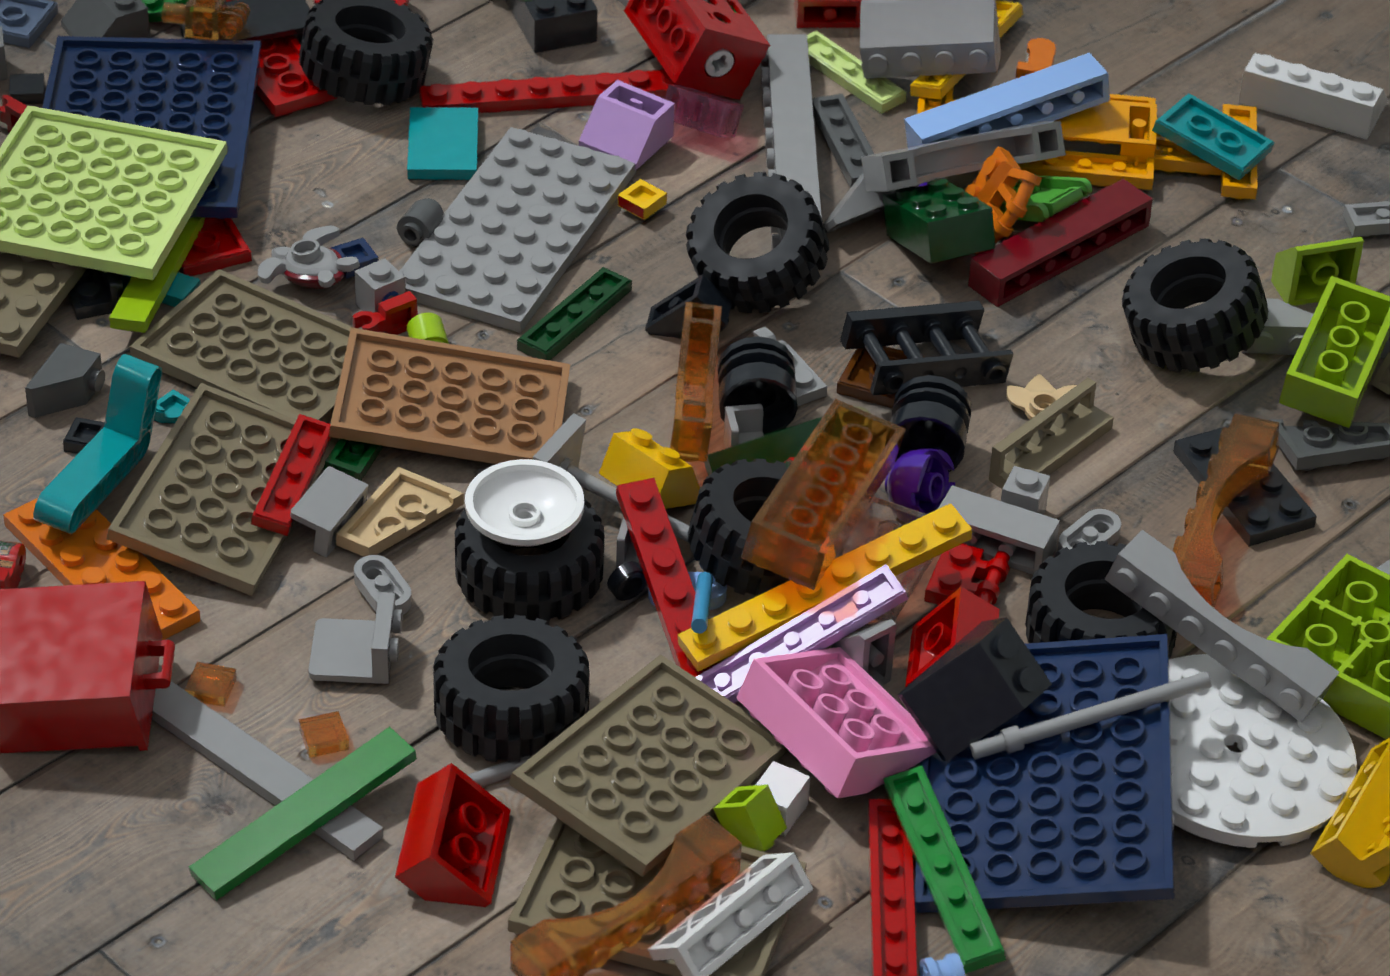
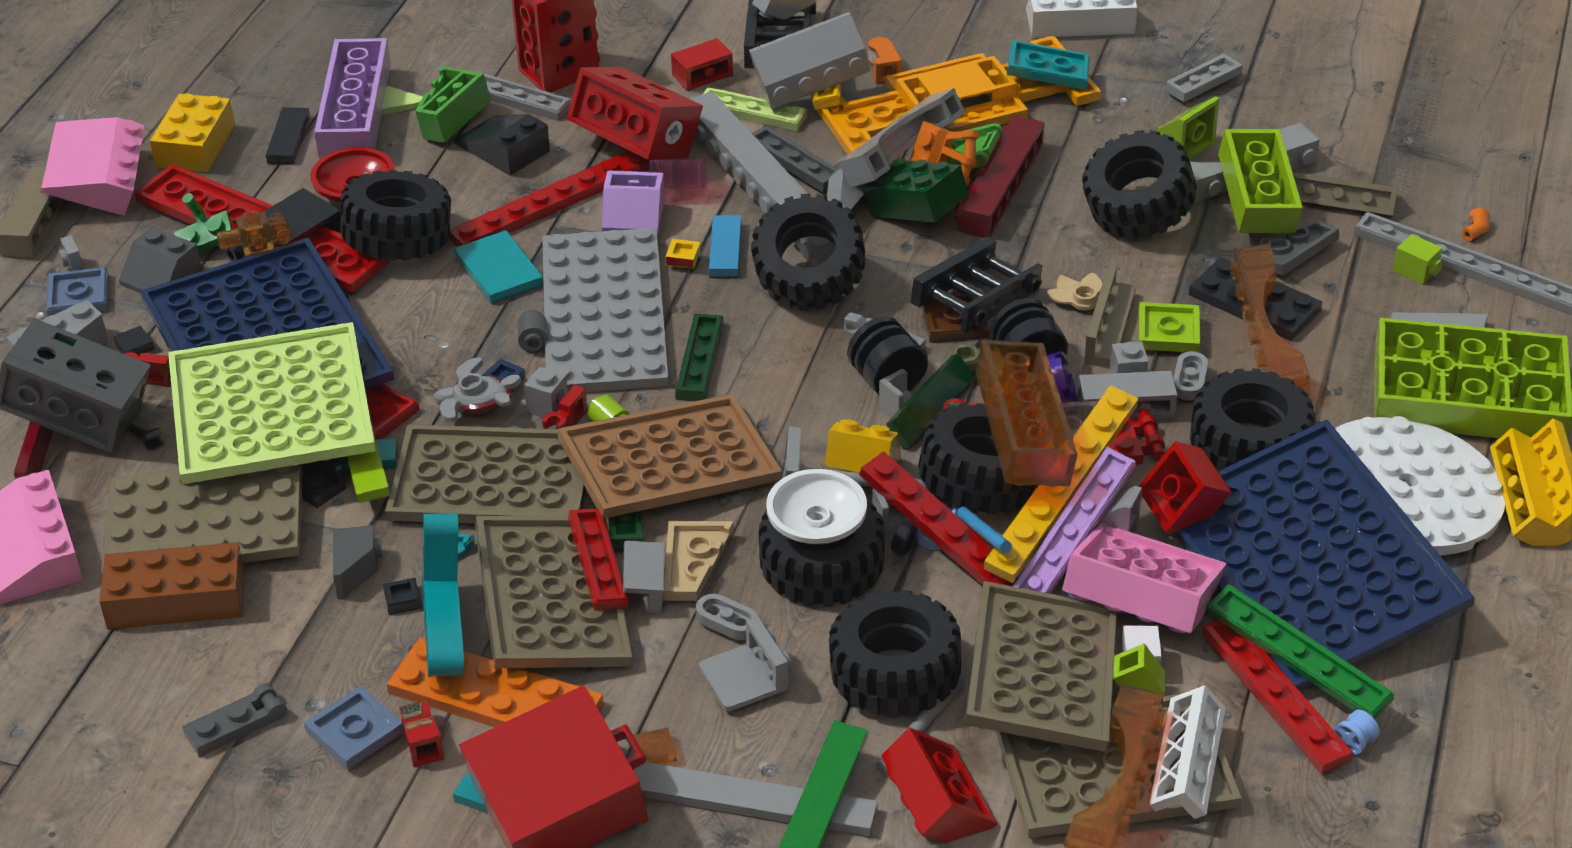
camera: 25 degrees left, 0 degrees up
clear orange tile [299,711,349,758] -> none
black slope [645,275,732,341] -> none
clear orange arch [670,302,722,462] -> none
black slope [898,618,1052,761] -> none
light blue brick [904,53,1110,147] -> none
light grey bar [970,672,1212,760] -> none
light grey arch [1105,530,1340,723] -> none
none -> dark azure tile [709,215,741,277]
none -> lime plate [1138,302,1200,353]

